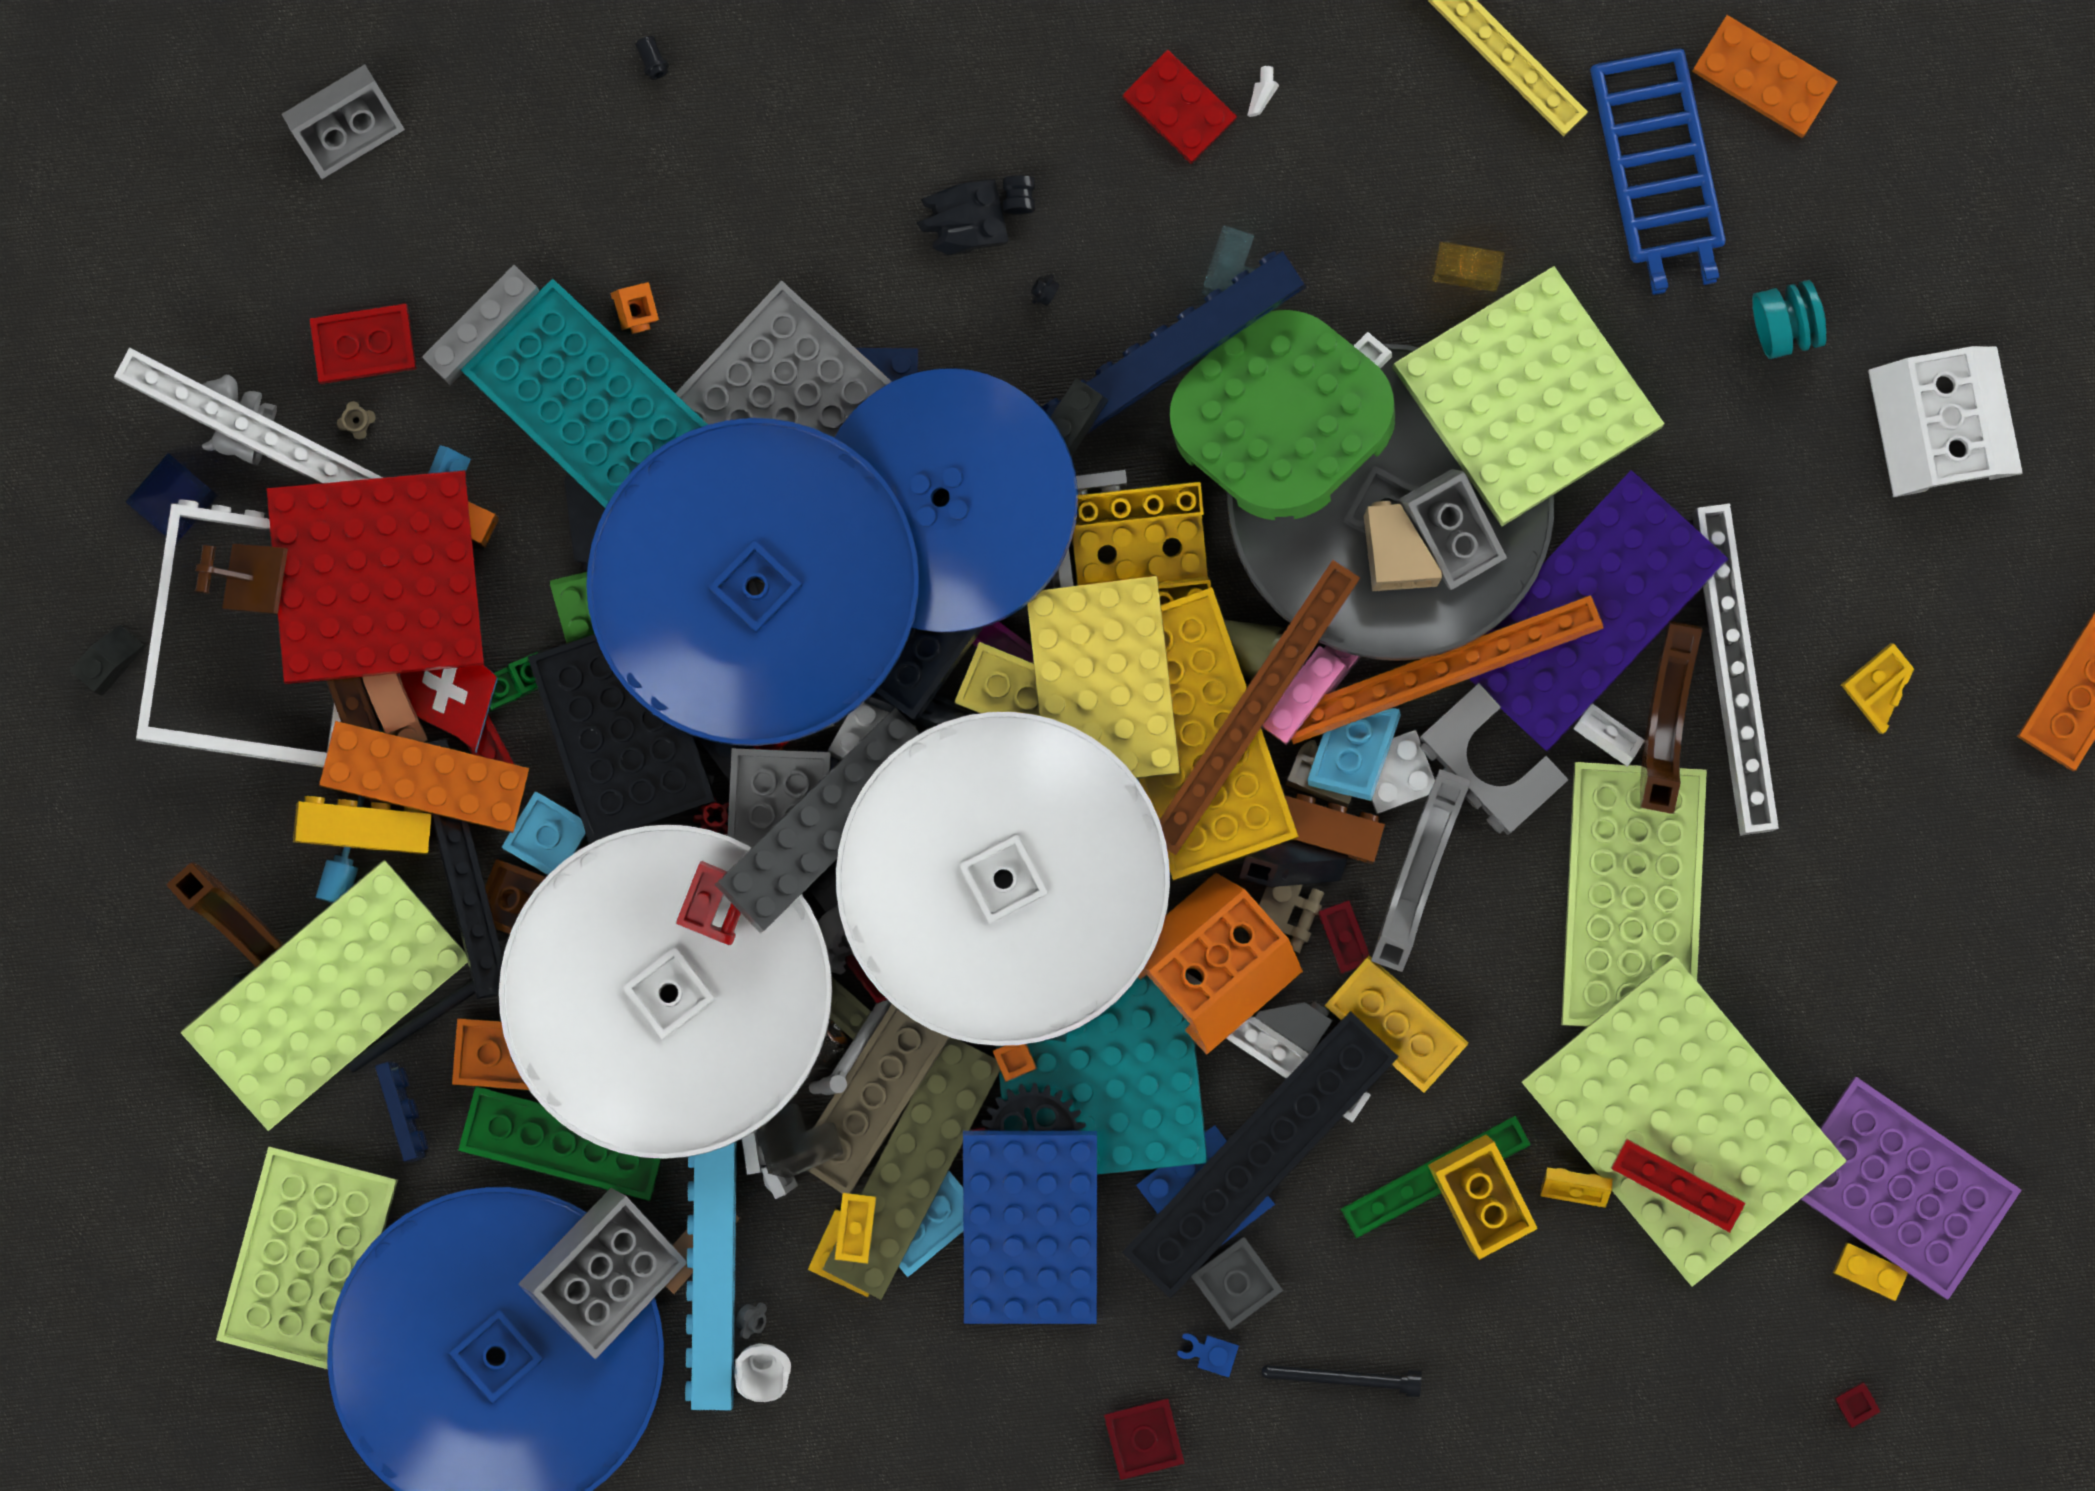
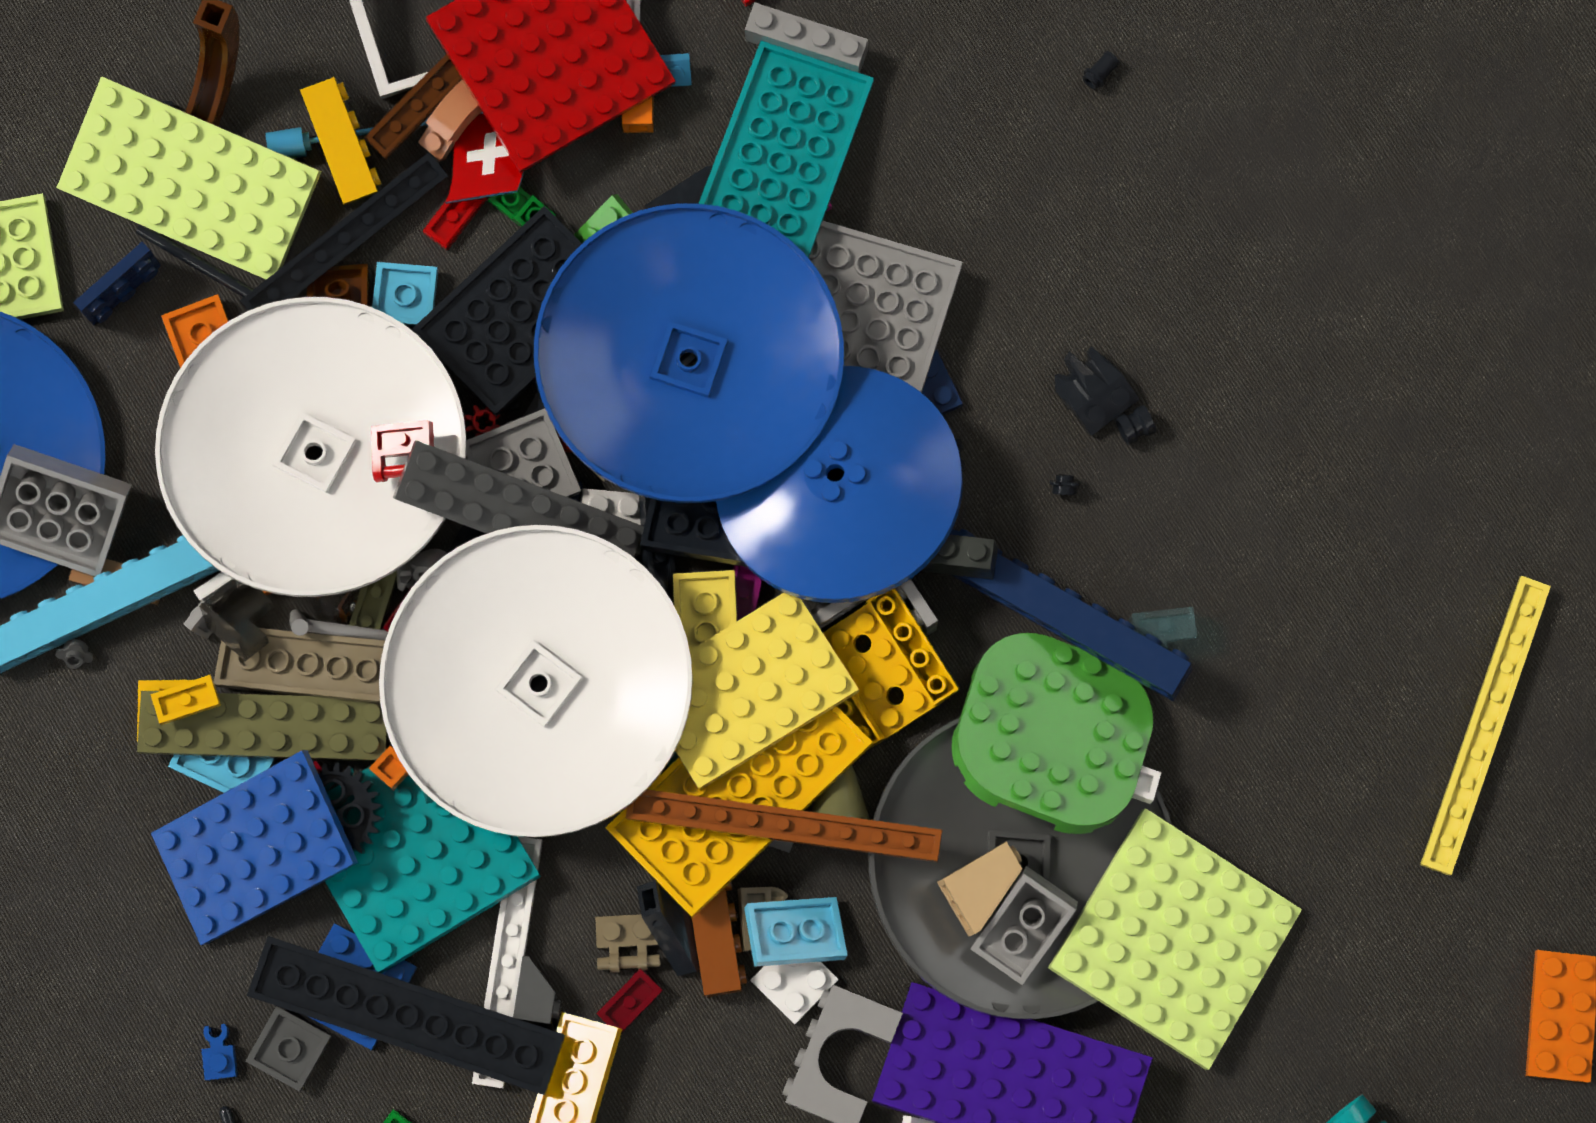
camera: 65 degrees right, 5 degrees down
orange plate [319,721,529,833] -> none
green plate [458,1086,662,1201] -> none
orange brick [610,282,659,334] -> none
white helmet [734,1343,791,1402] -> none
dark red plate [1104,1398,1185,1480] -> none
red plate [1122,50,1237,164] -> none
orange slope [1138,873,1303,1055] -> none
white bar [1248,66,1279,117] -> none
bright pink bracket [1262,645,1360,745] -> none
orange plate [1291,595,1603,744] -> none
light grey arch [1371,769,1471,972] -> none
clear yellow brick [1432,242,1505,292] -> none
blue bar [1590,48,1726,295] -> none

